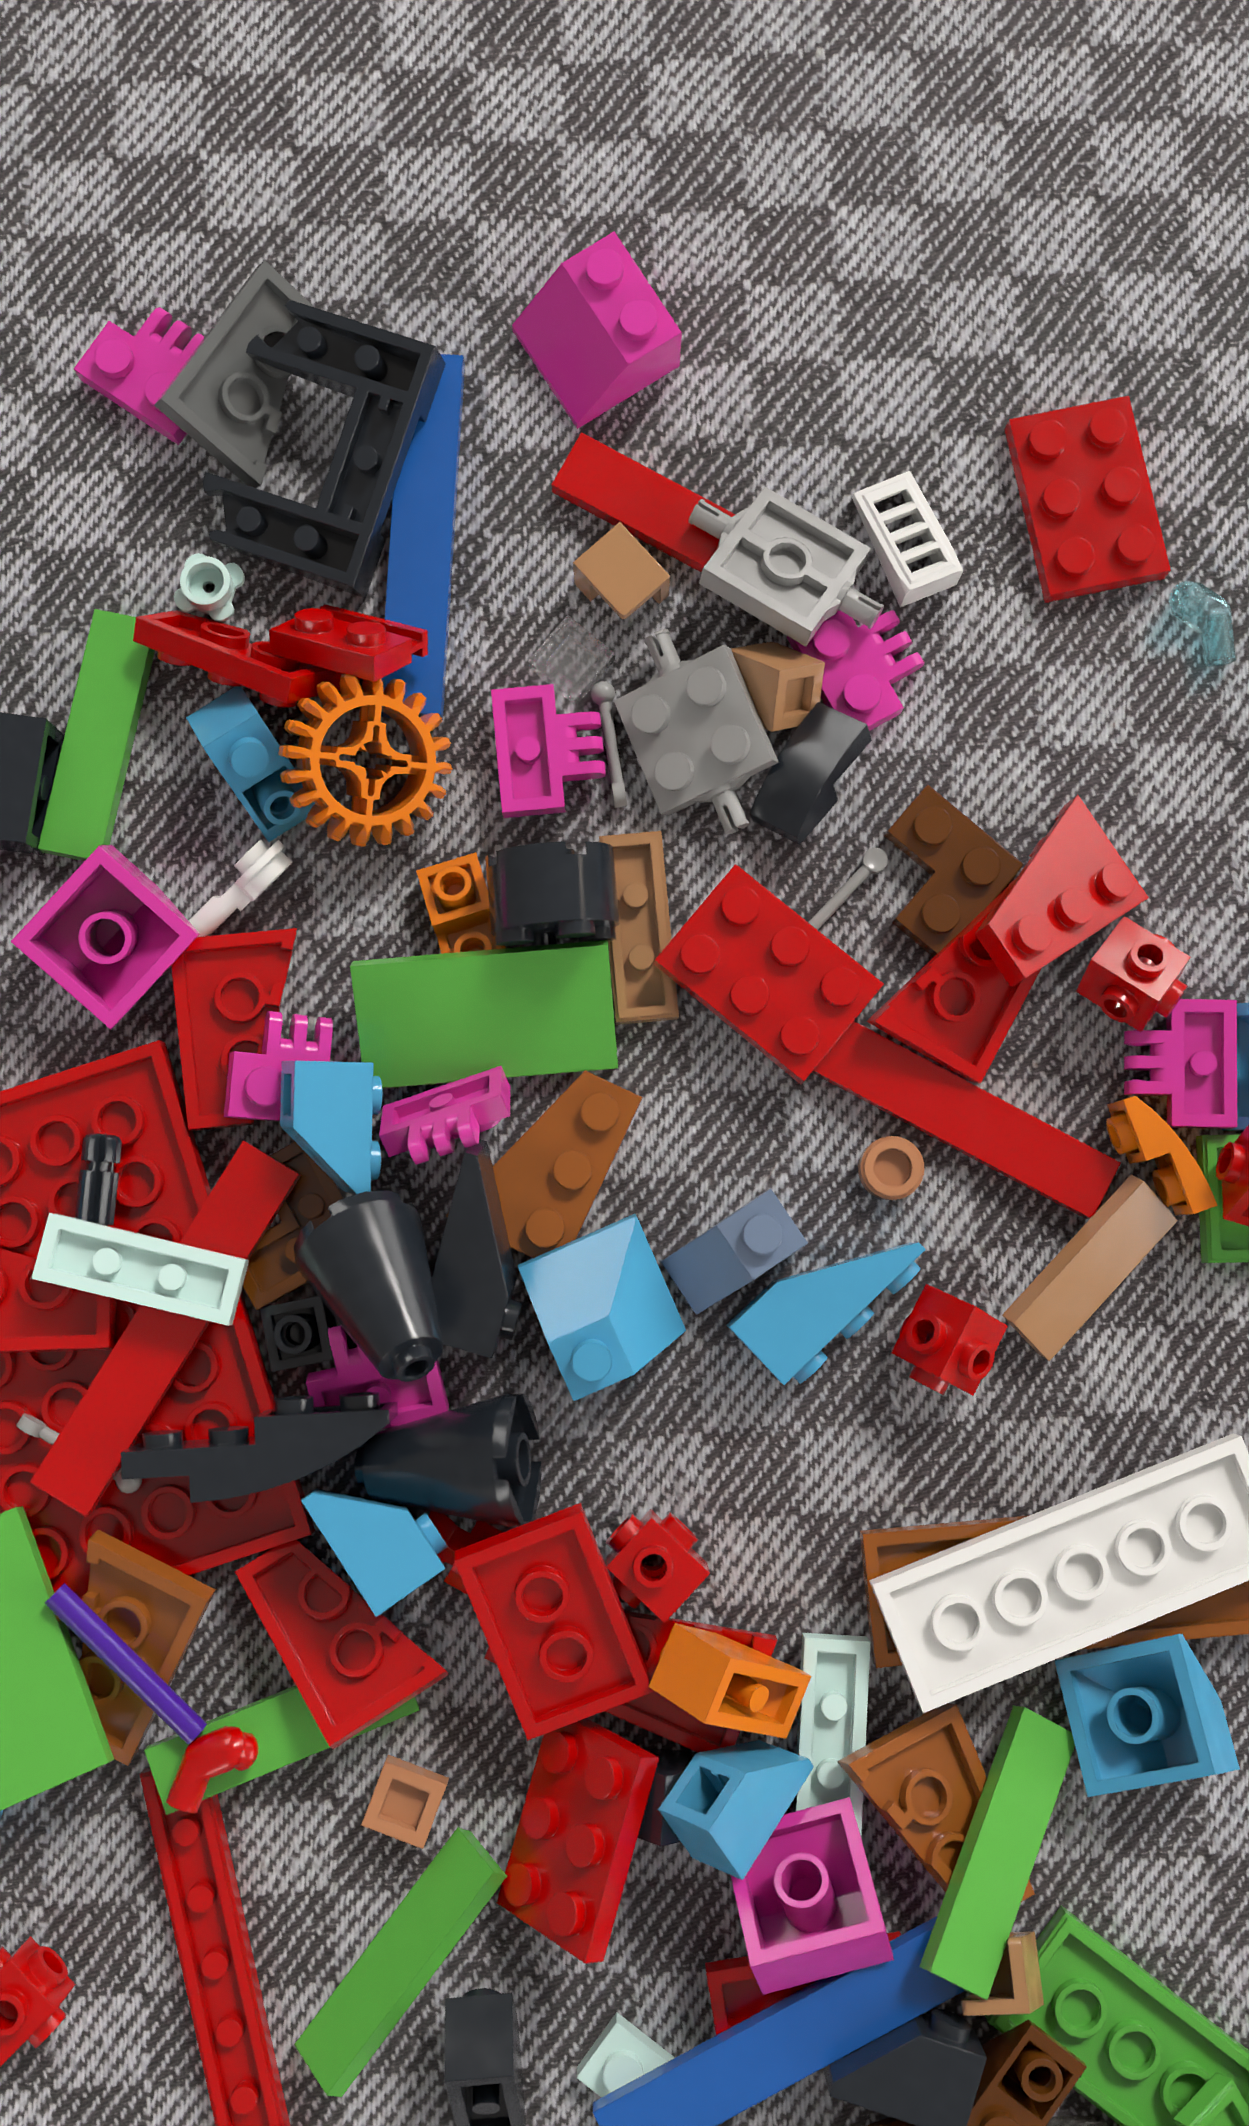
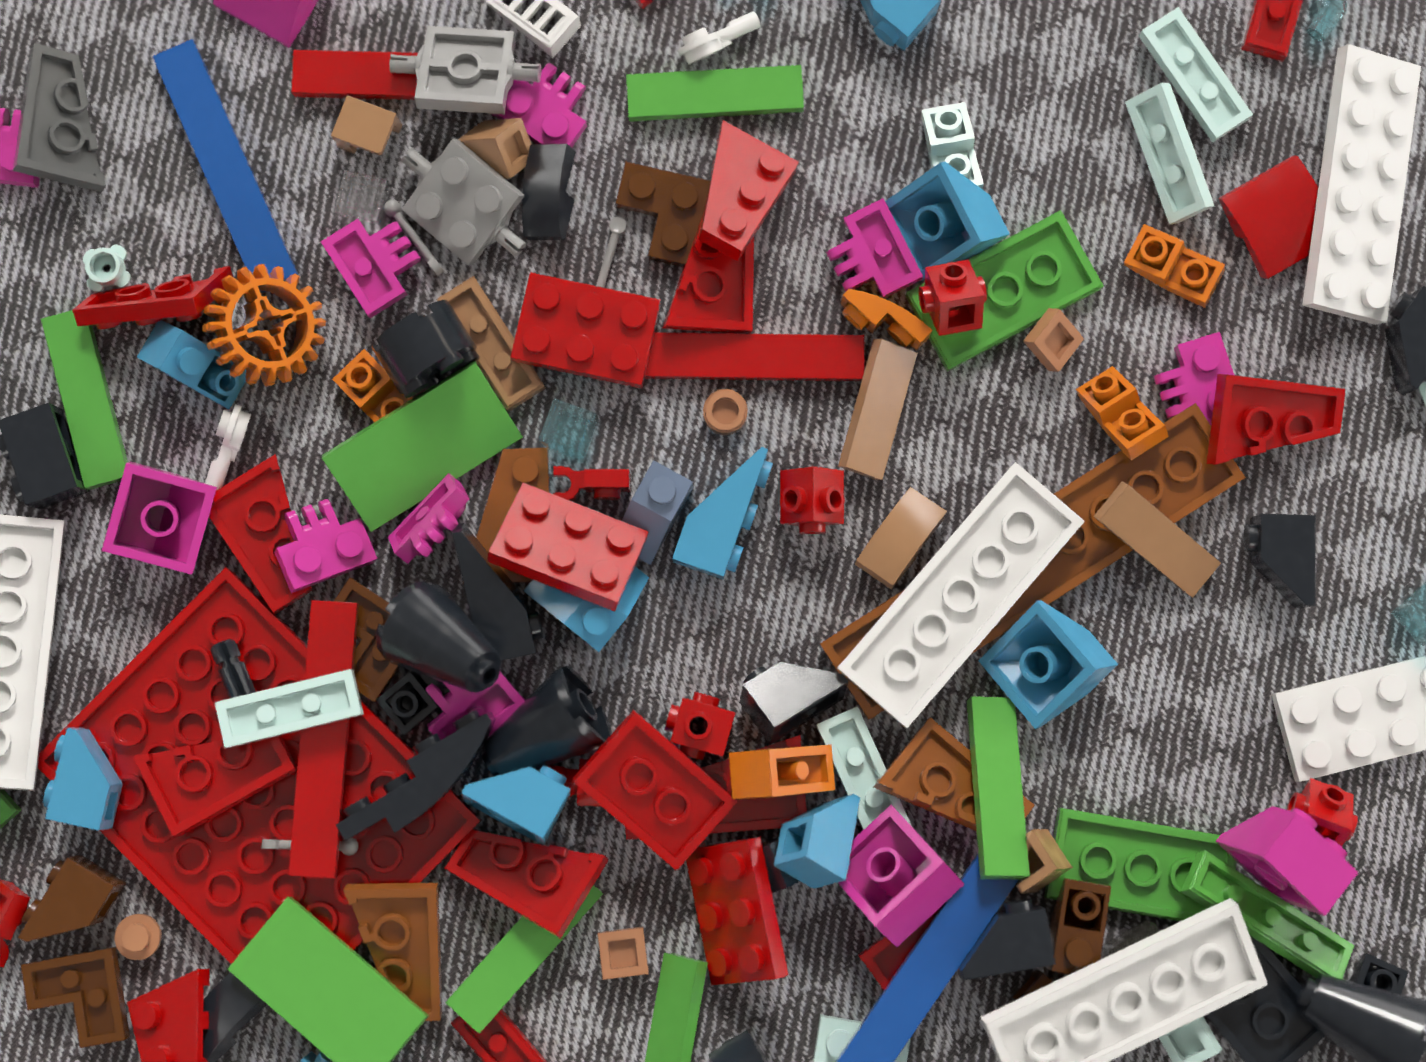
camera: 25 degrees left, 0 degrees up
dark purple bar [44,1583,207,1745] -> none
red arm [166,1726,259,1813] -> none
black wedge [203,300,446,599] -> none
red plate [269,604,428,682] -> none
dark azure slope [280,1061,383,1194] -> none
red brick [1076,916,1191,1032] -> none
none -> plate [487,483,649,612]
none -> clear light blue panel [539,398,599,462]
none -> red plate [553,466,631,501]
none -> bright green tile [626,65,804,122]
none -> white plate [677,11,760,65]
none -> slope [739,662,849,745]
none -> medium nougat slope [855,487,947,590]

